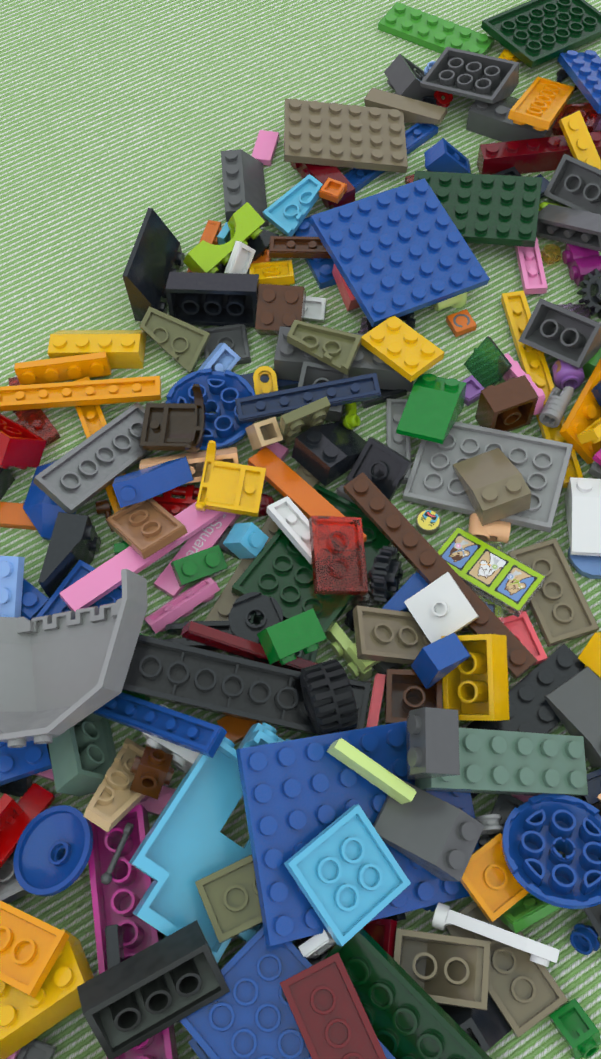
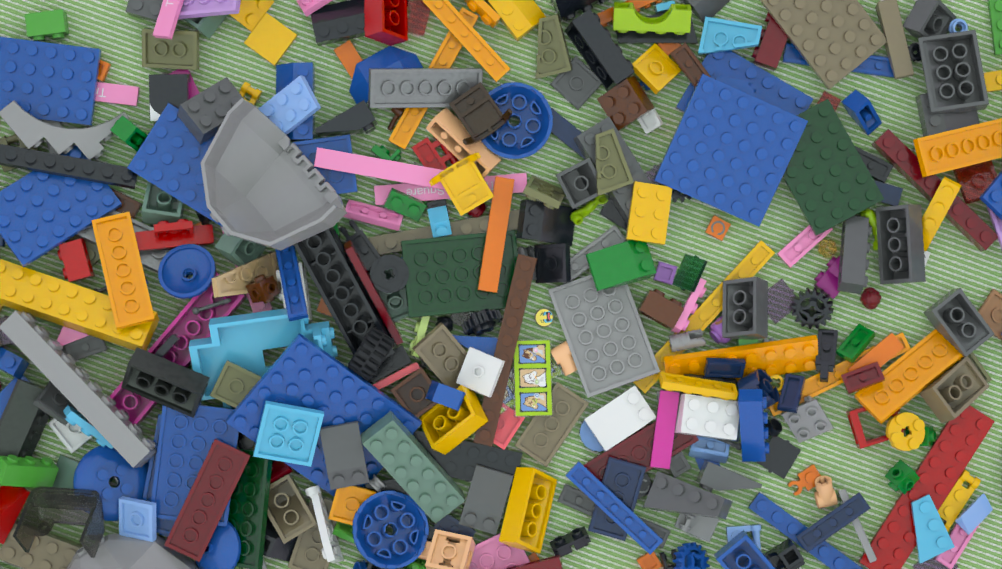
camera: 45 degrees right, 25 degrees up
medium nougat tile [106,498,188,559] -> none
blue slope [112,456,194,508] -> none
light blue slope [197,343,241,372] -> none
white tile [224,241,256,274] -> none
dark blue tile [235,373,381,424] -> none
tan brick [245,417,283,451] -> none
yellow plate [253,366,278,395] -> none
green brick [257,608,327,665] -> none
white plate [266,496,332,565] -> none
white tile [298,929,336,959] -> none
clear red plate [309,516,369,595] -> none
orange tile [319,177,347,204] -> none
yellowish green tile [327,738,417,804] -> none
dark grey slope [406,707,460,780] -> none
dark tan slope [453,448,531,526] -> none

